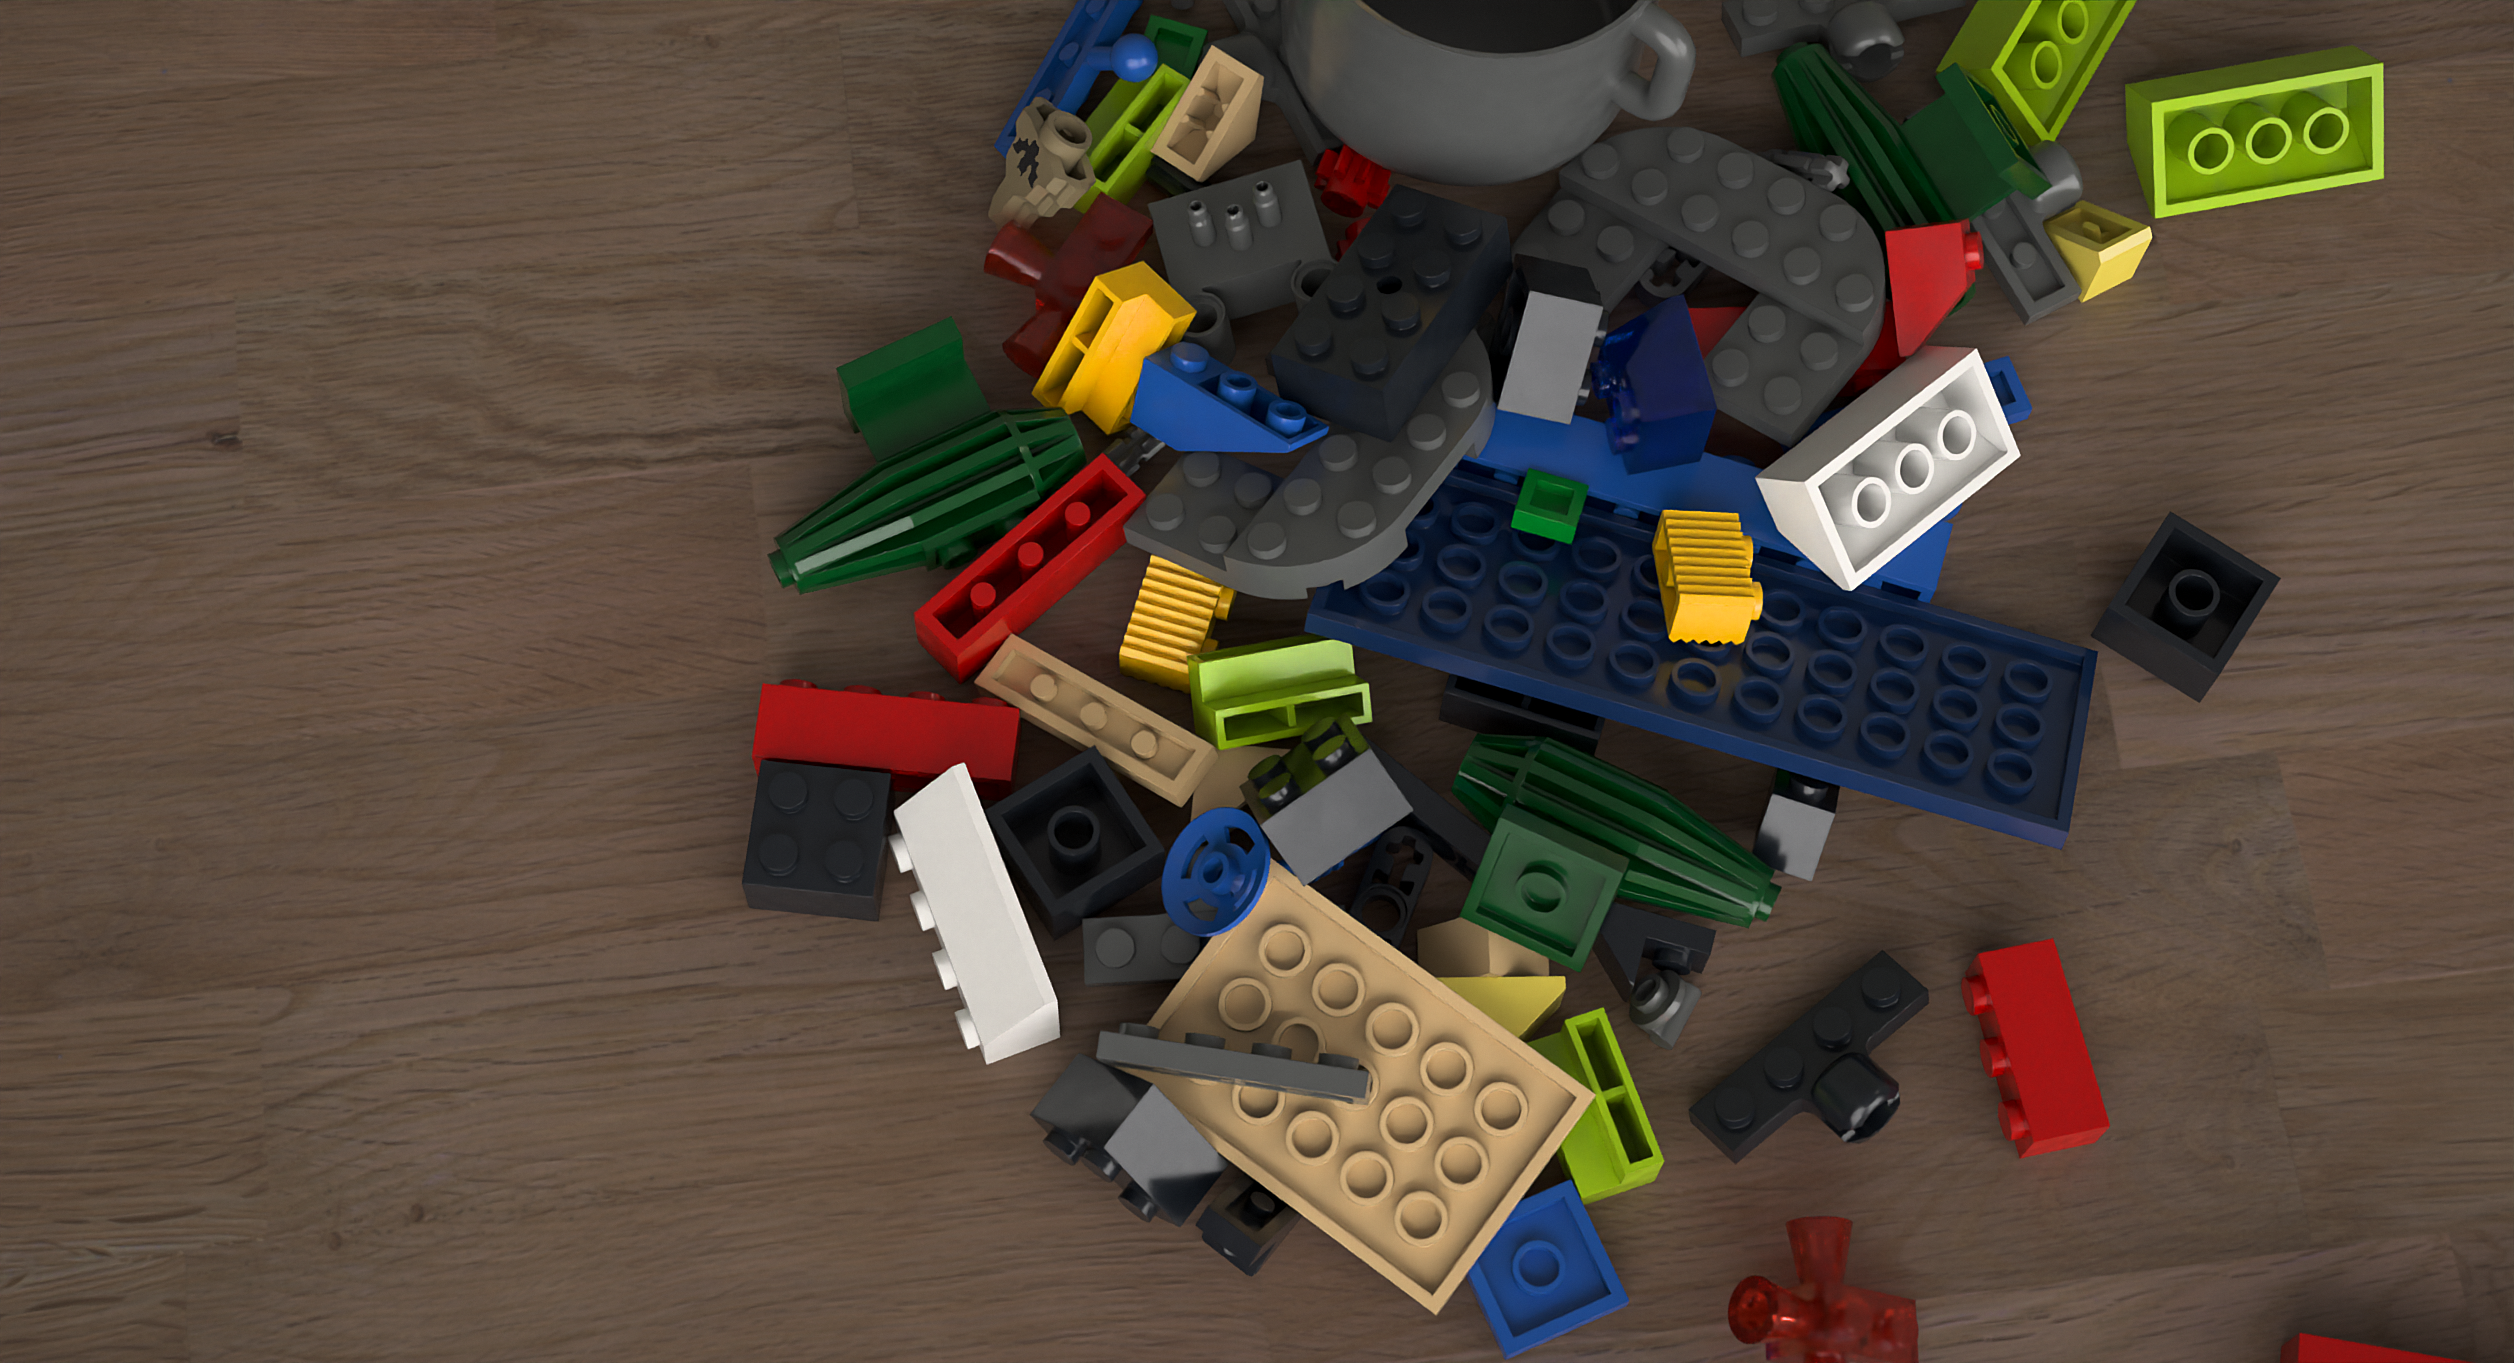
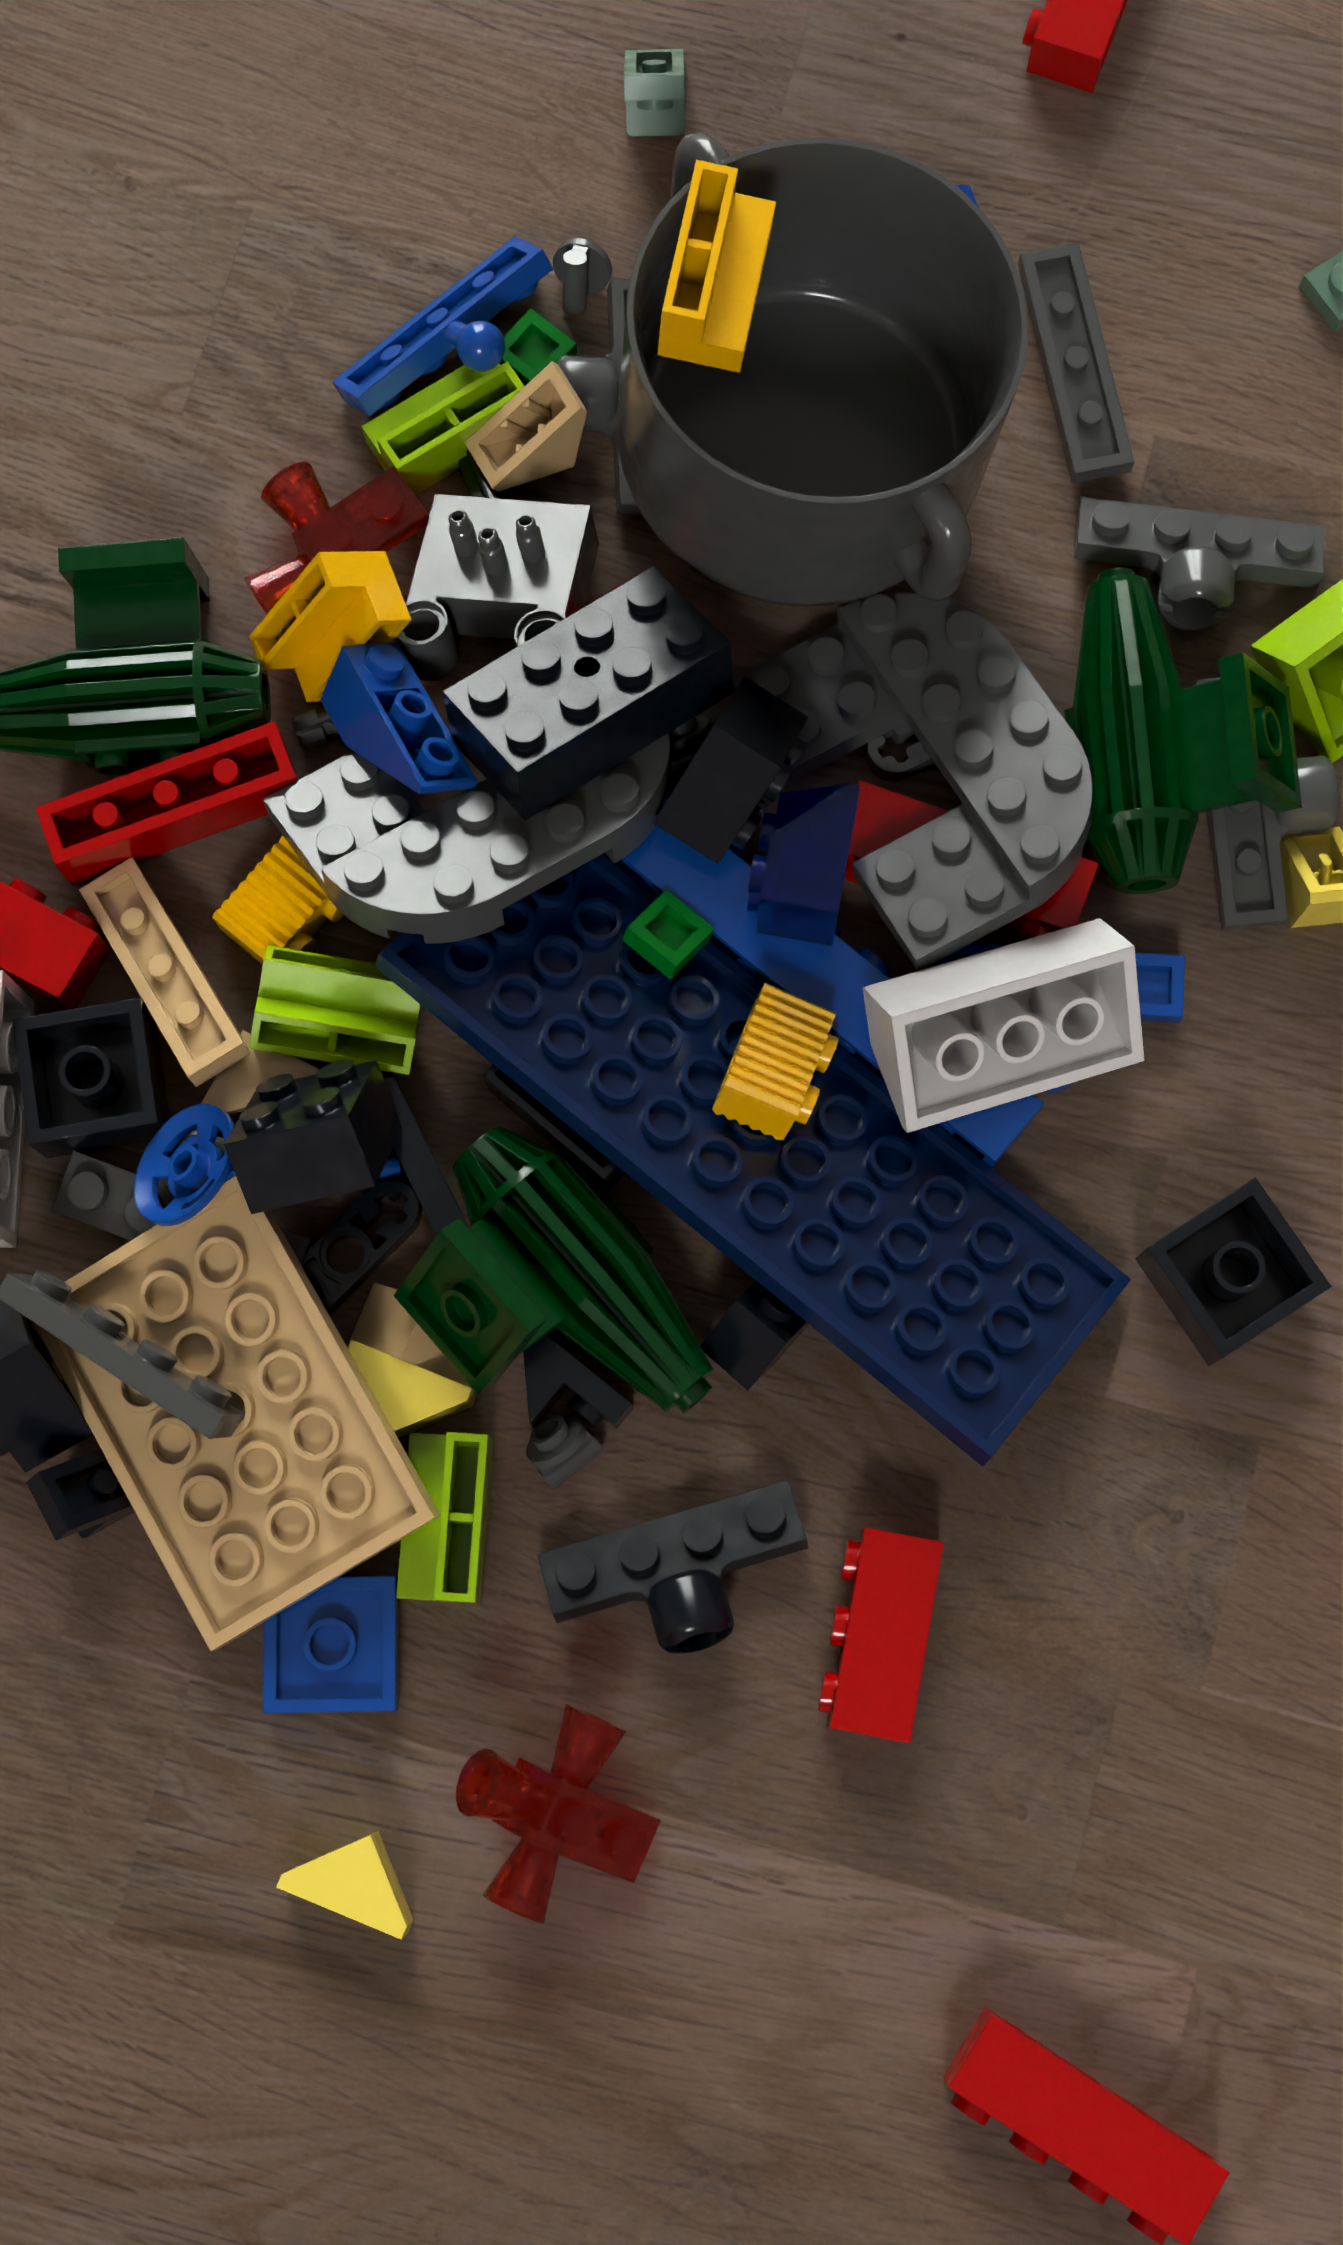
camera: 30 degrees right, 10 degrees up
dark tan rock [988,97,1096,237] -> none
red gear [1314,143,1392,218] -> none
dark grey axle [1756,148,1850,192] -> none
red slope [1885,218,1984,357] -> none

